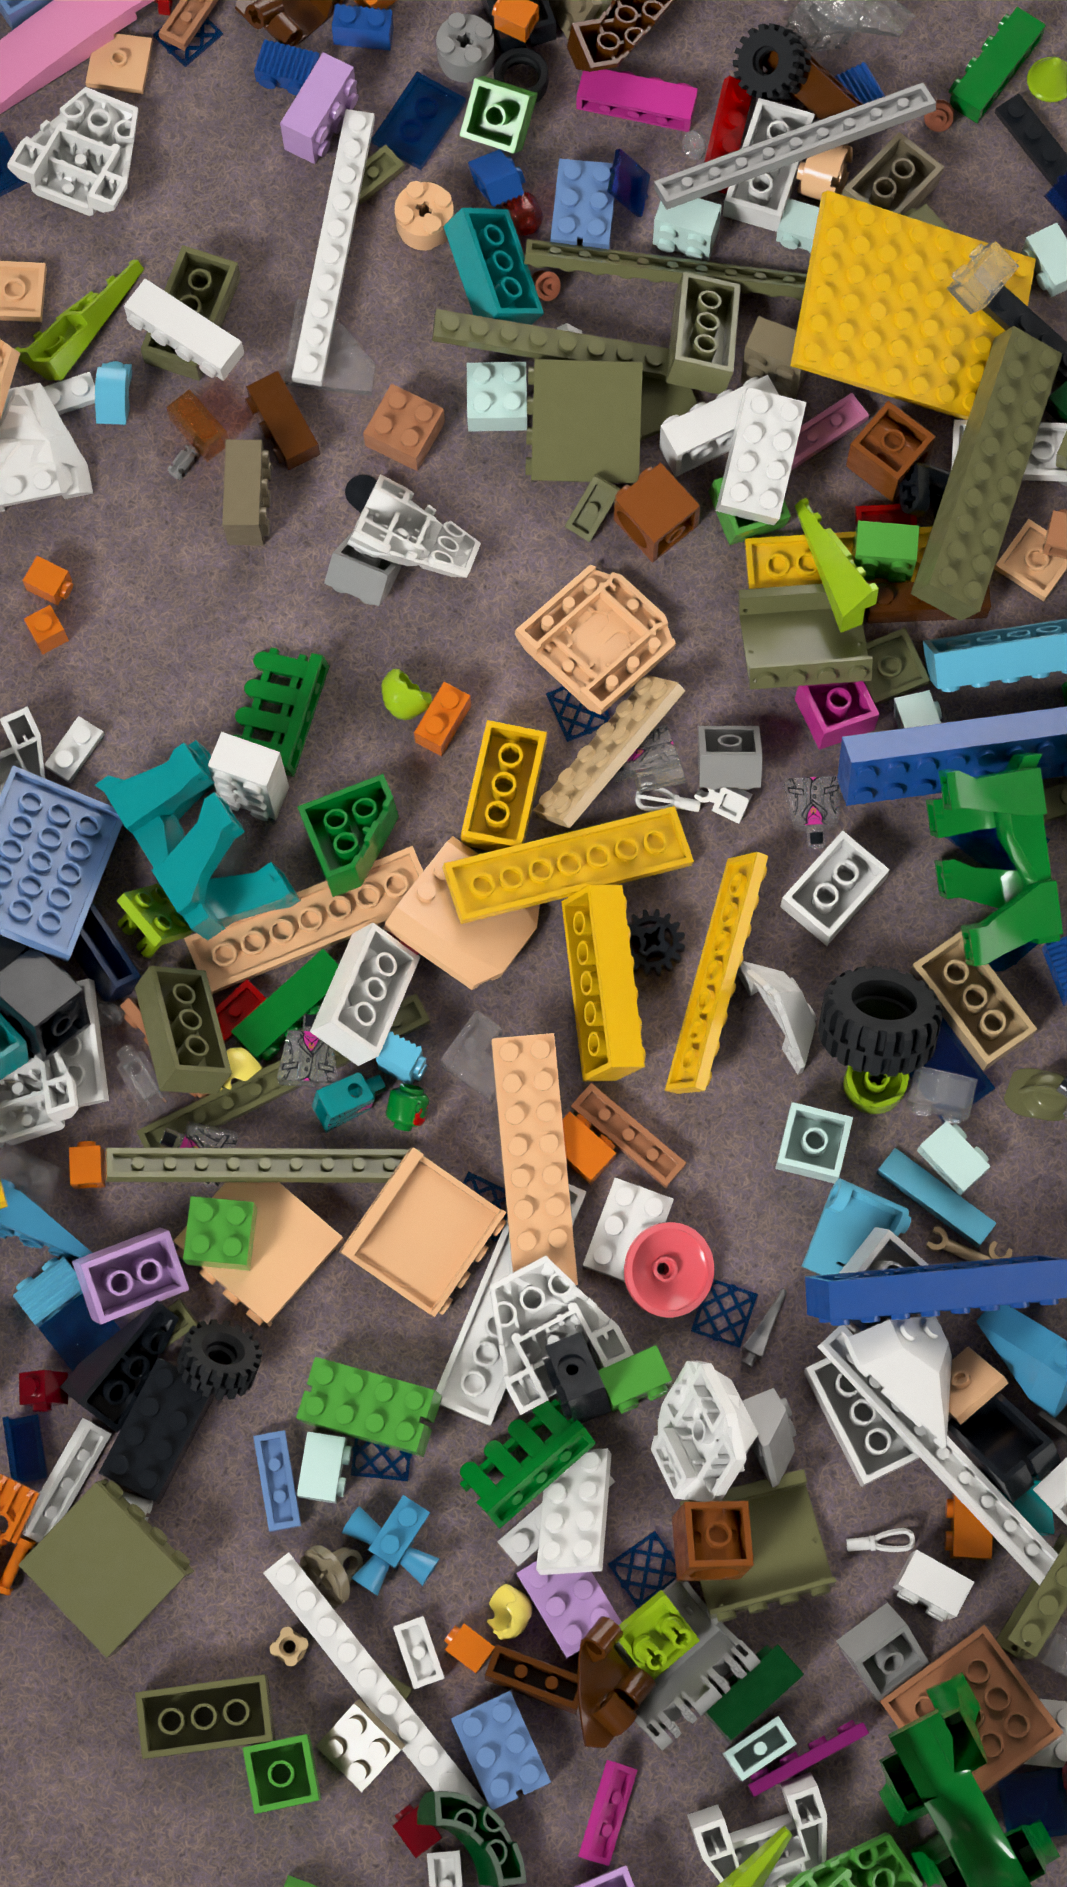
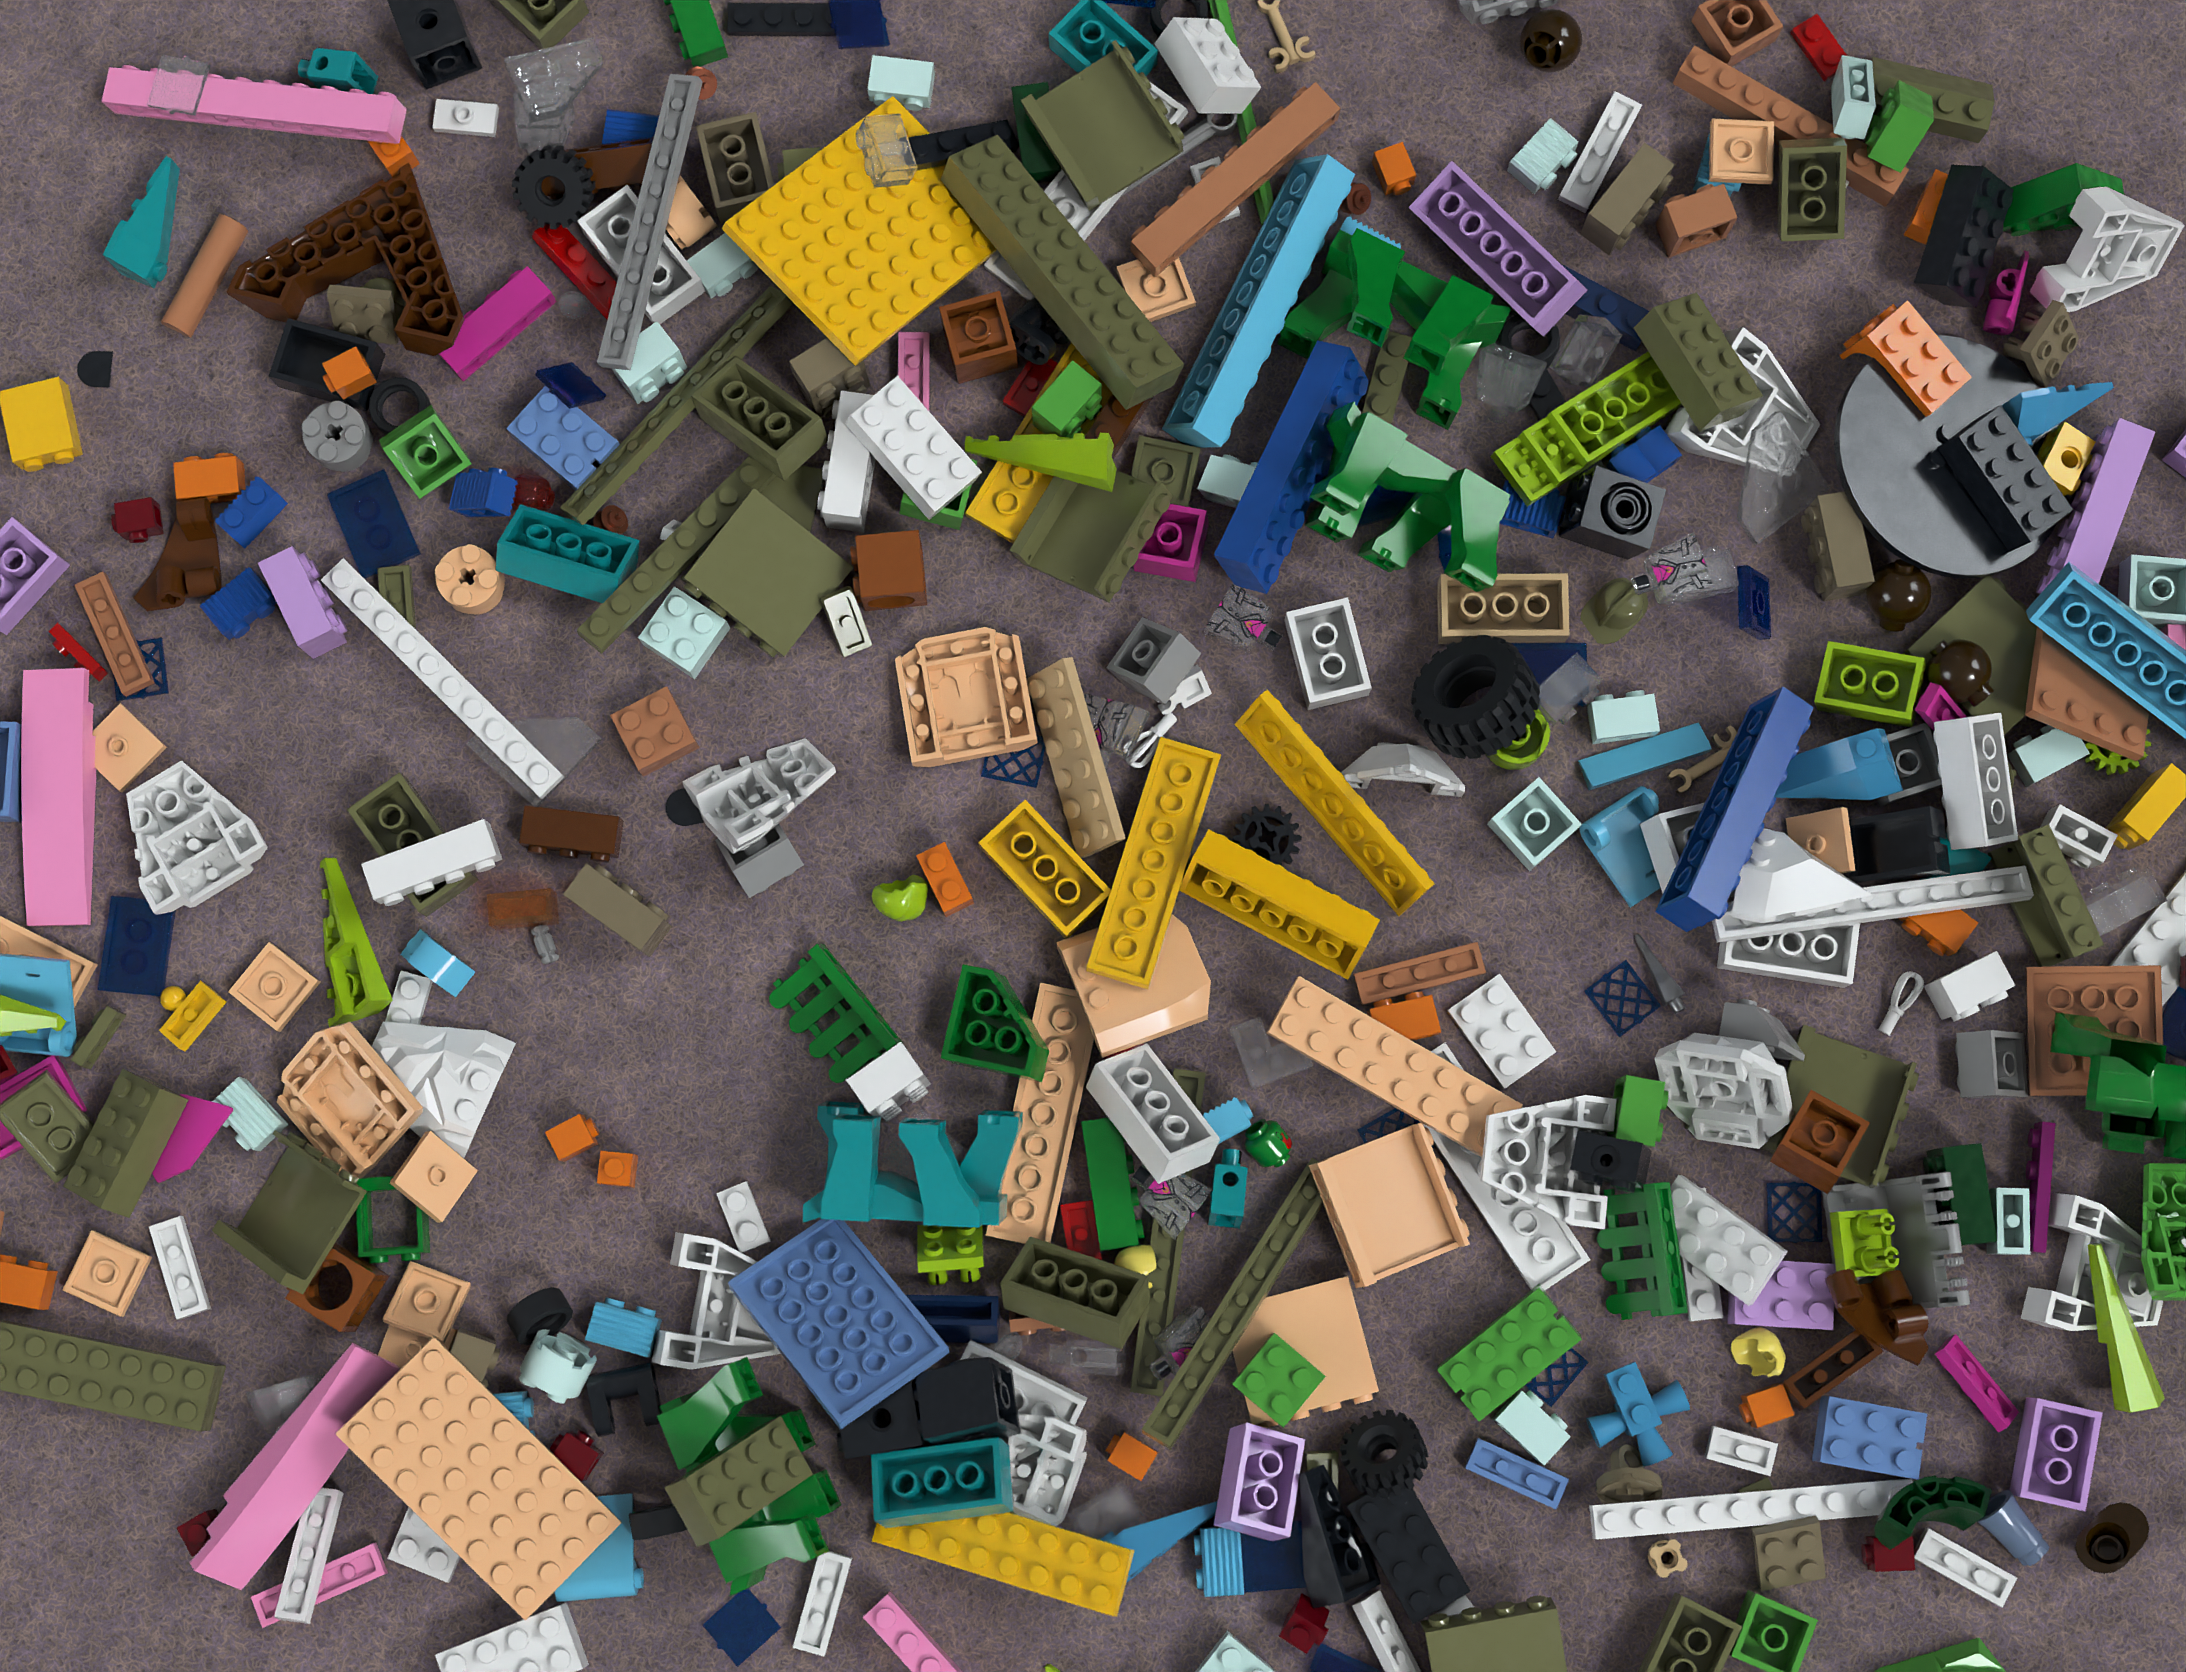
camera: 55 degrees left, 5 degrees up
coral dish [624,1222,714,1318] -> none

